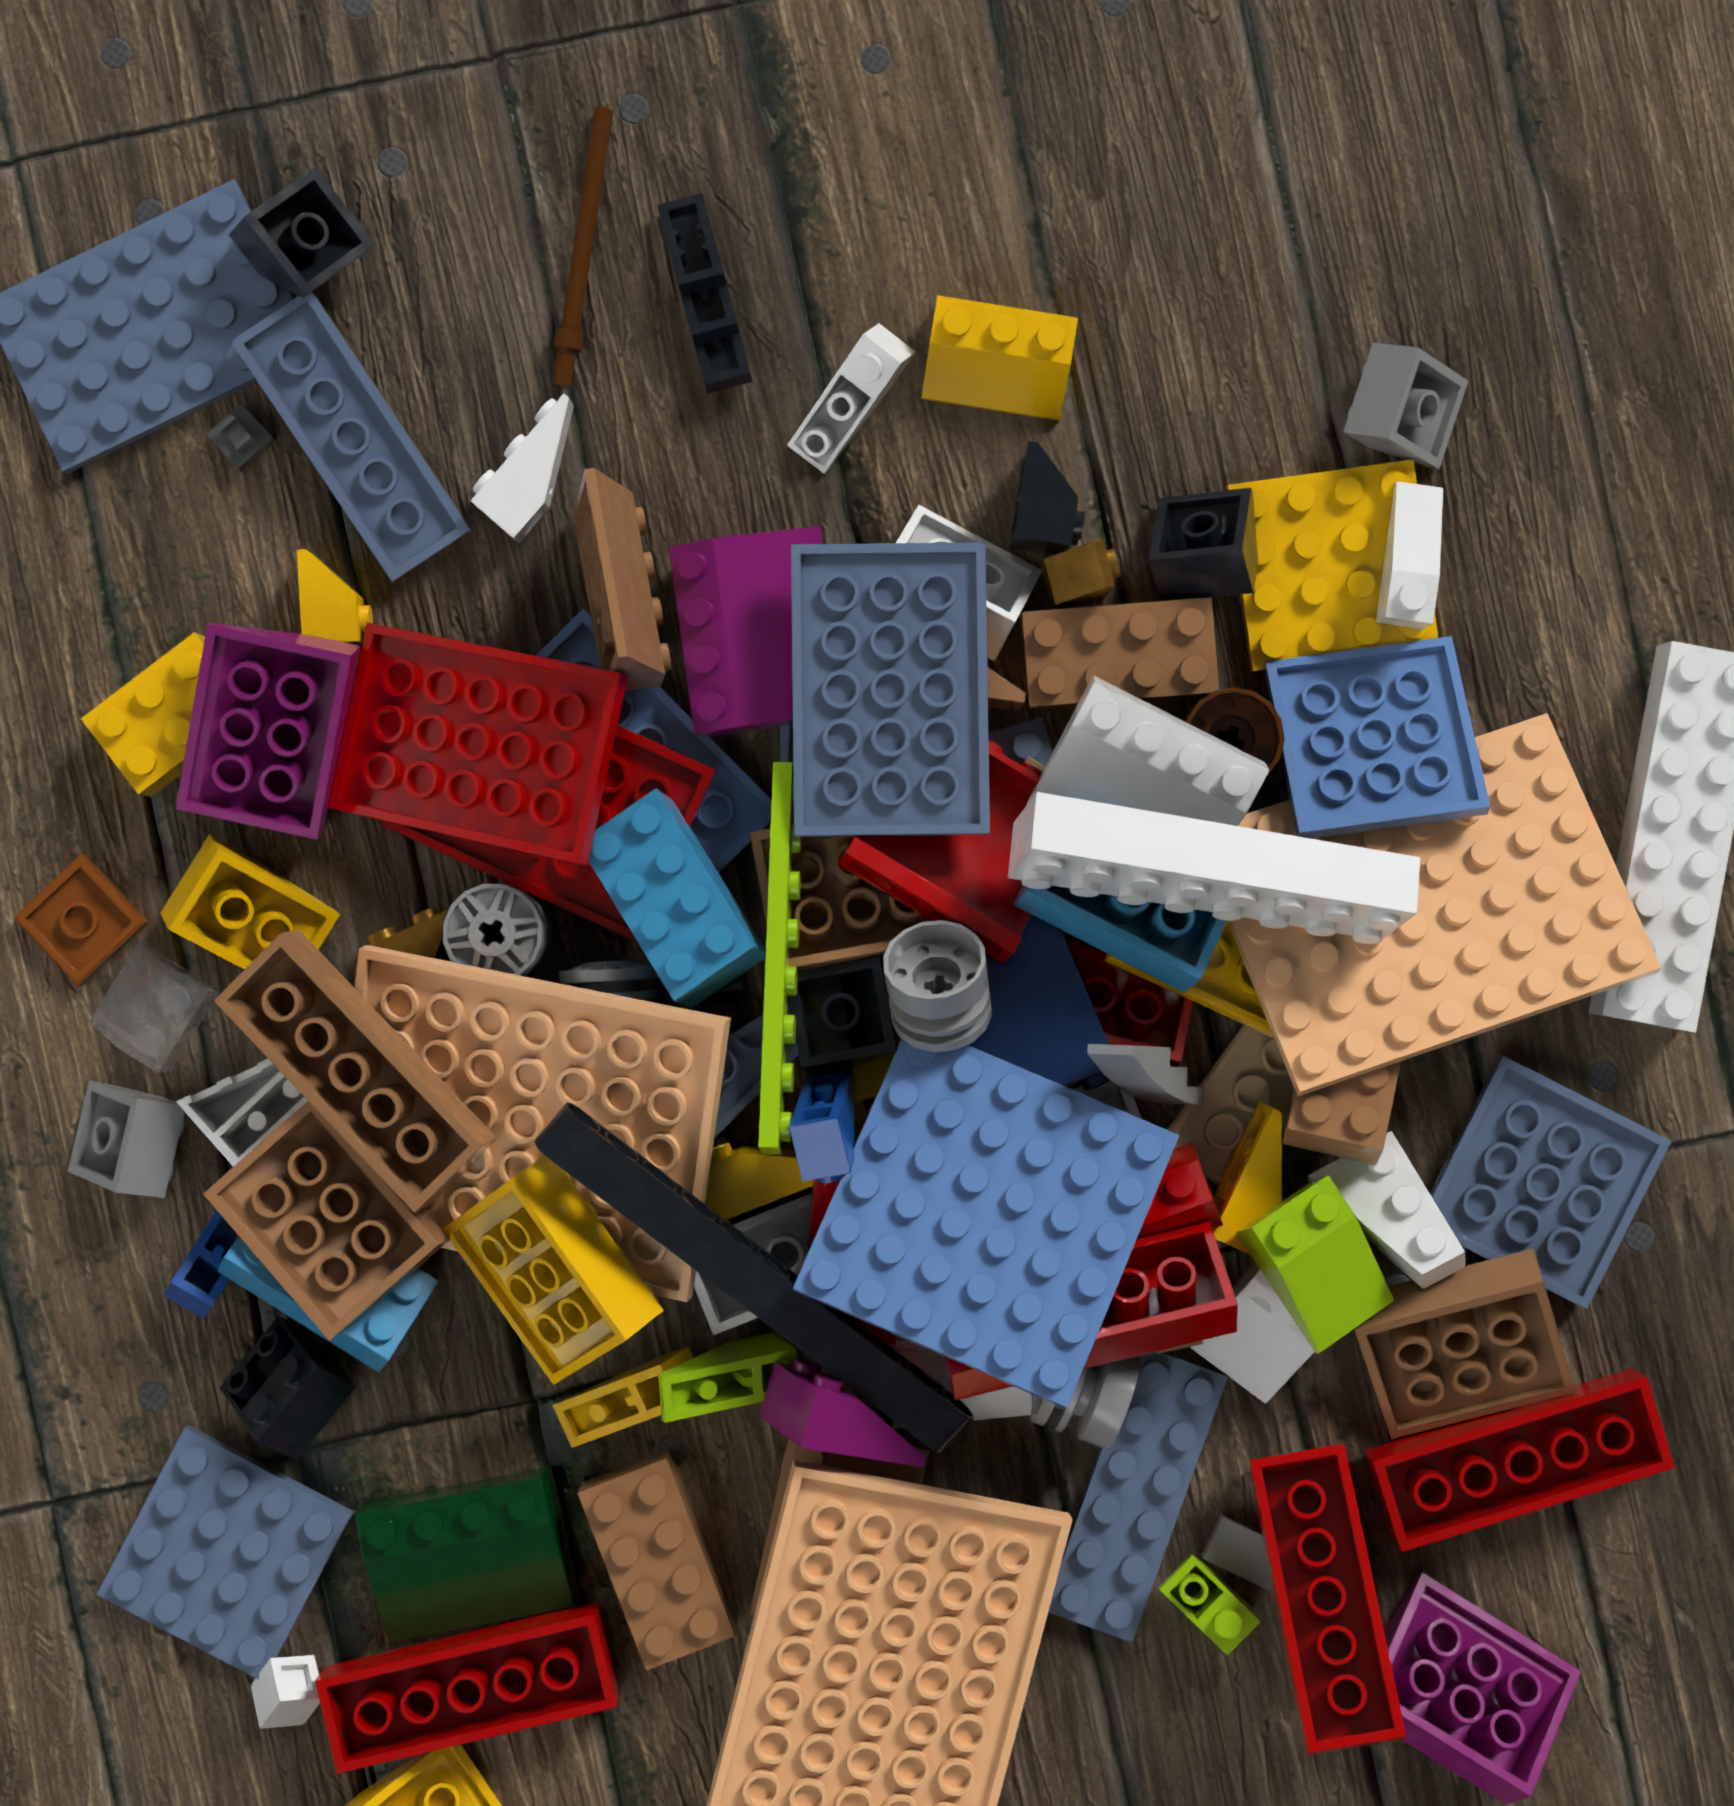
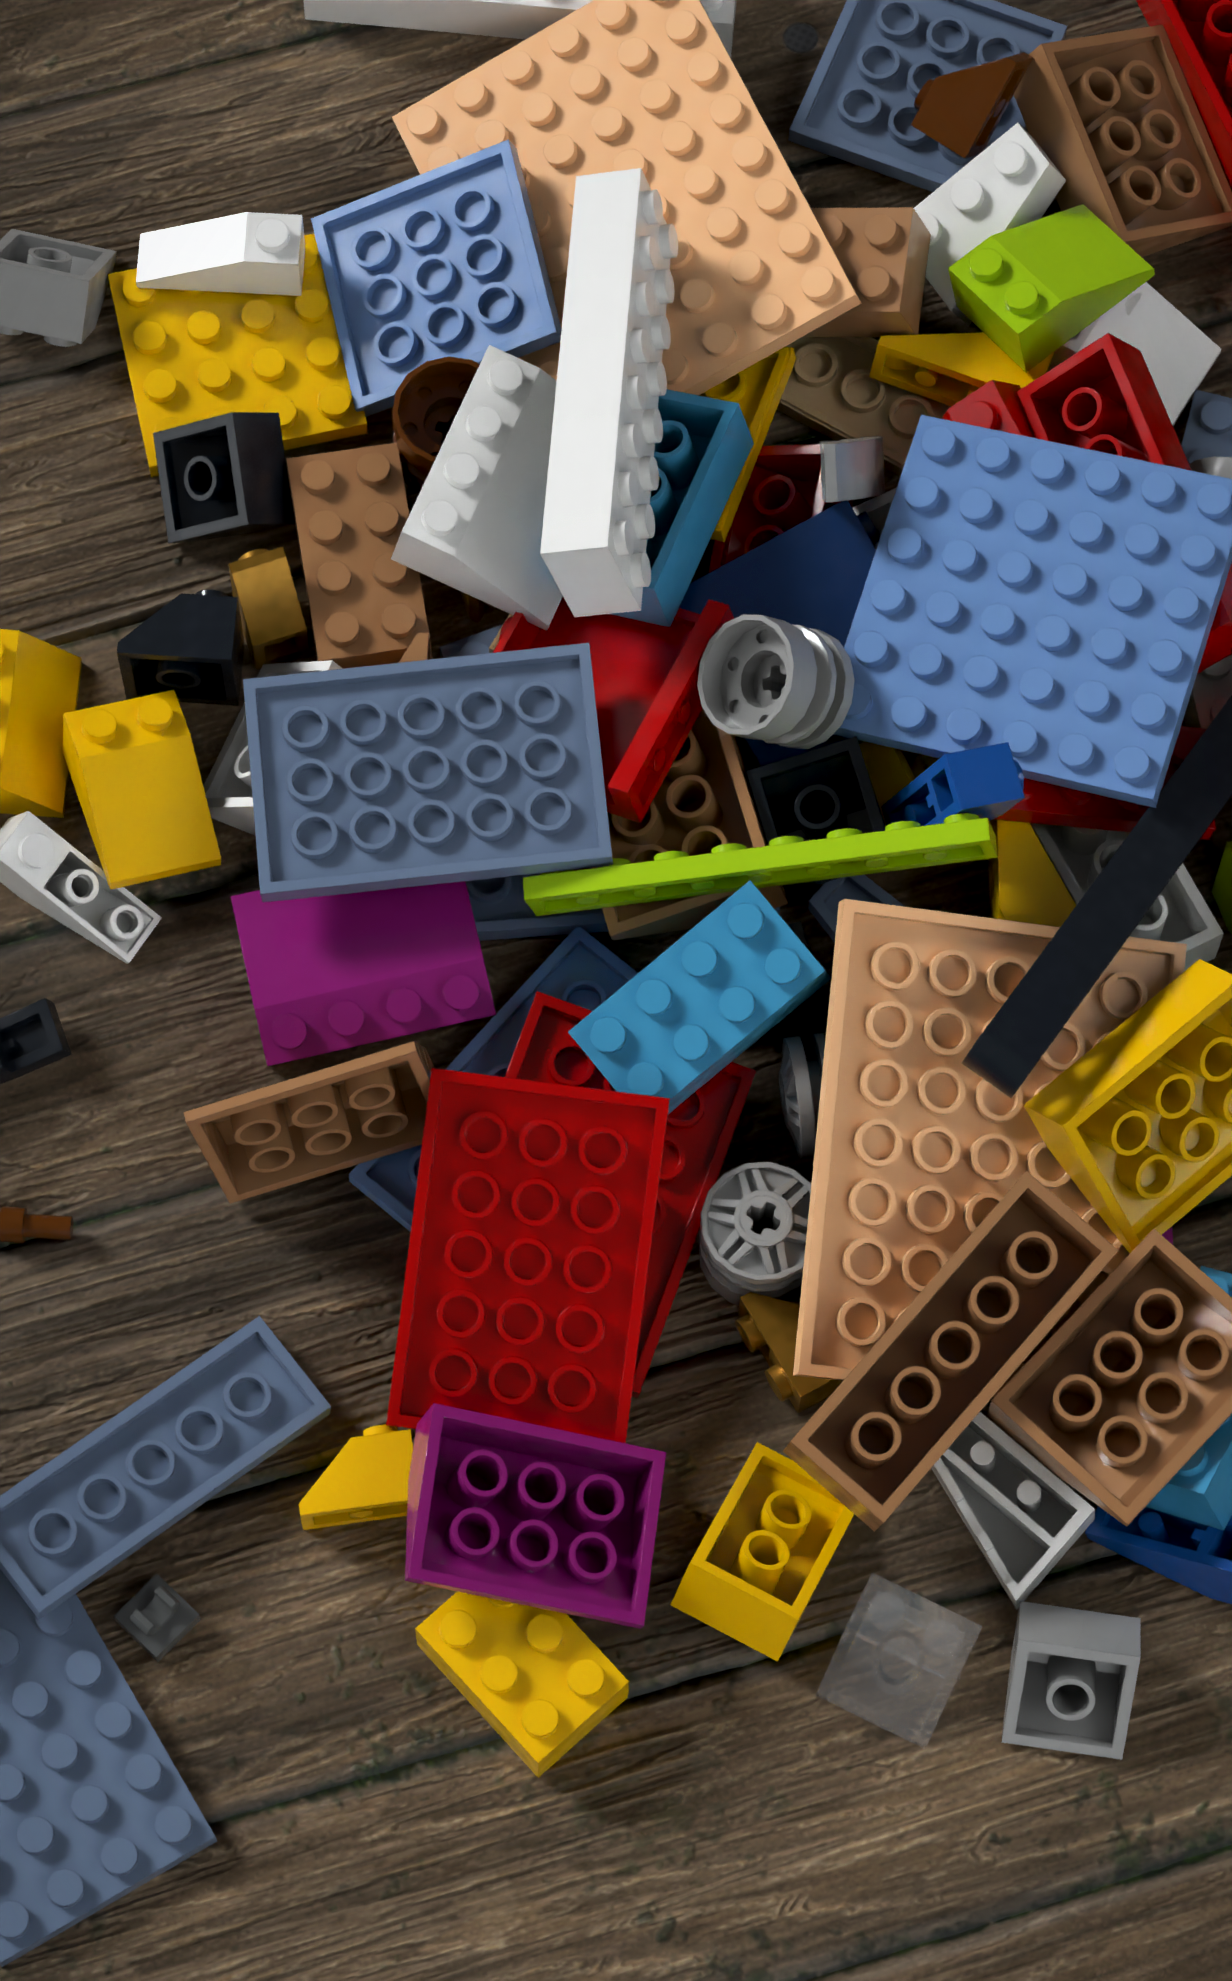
camera: 95 degrees left, 20 degrees down
dark orange tile [13,854,149,987] -> none
white slope [471,394,574,544] -> none
none -> yellow slope [63,690,221,890]
none -> reddish brown slope [911,52,1033,159]

